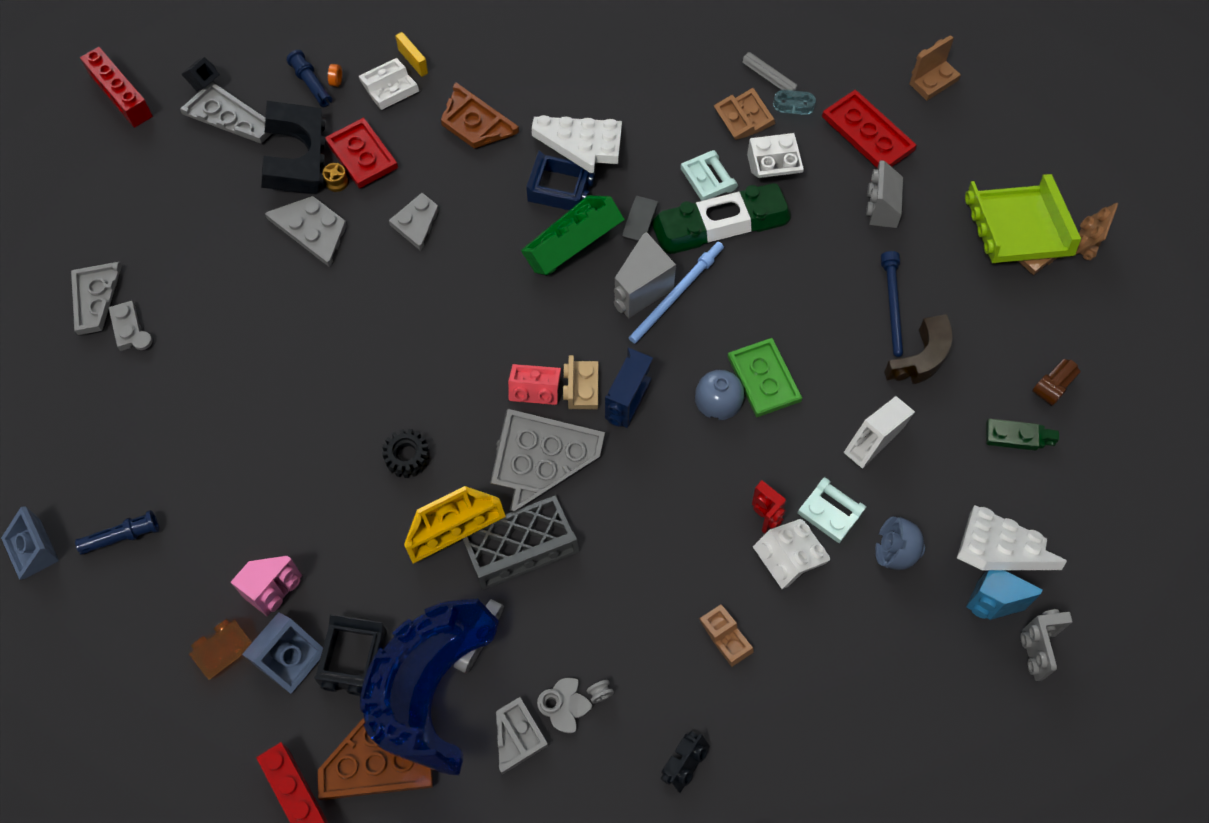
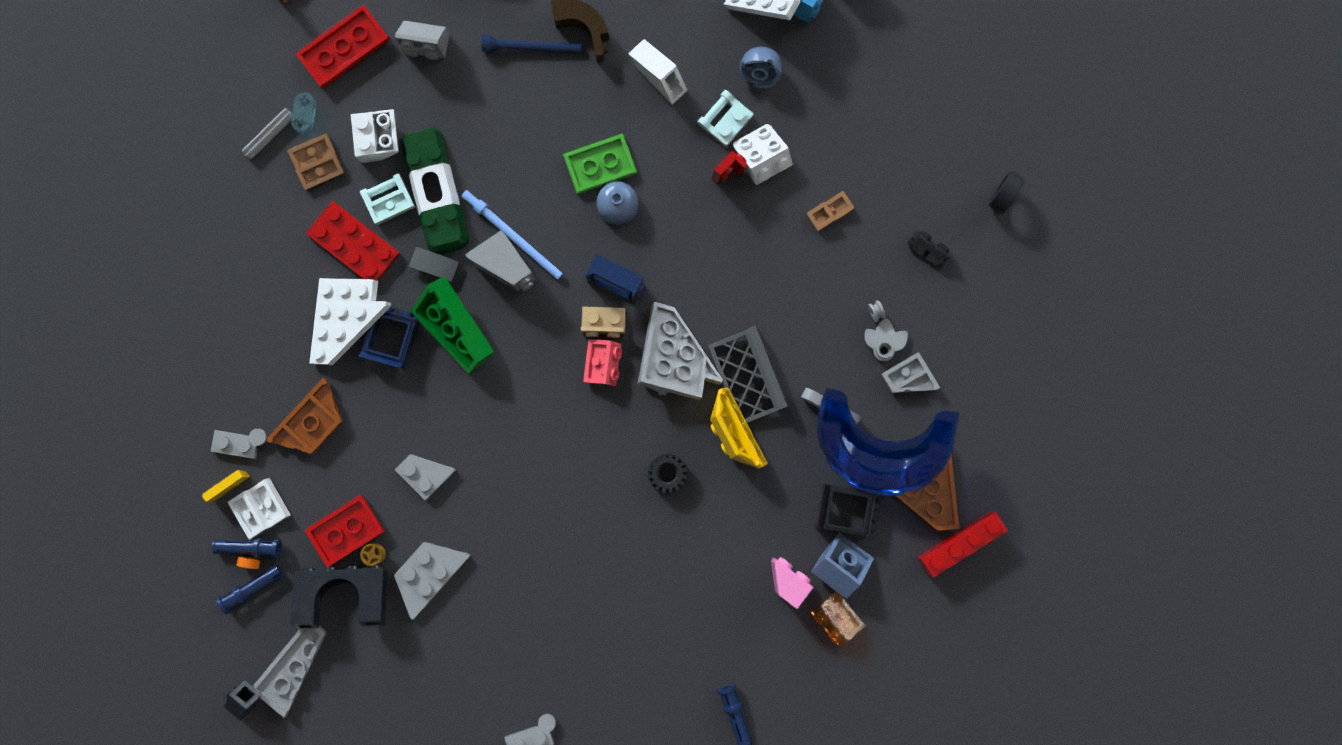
camera: 90 degrees left, 20 degrees up
none -> light grey hinge [211,429,267,459]
none -> dark blue pin [212,538,283,559]
none -> red plate [306,201,401,281]

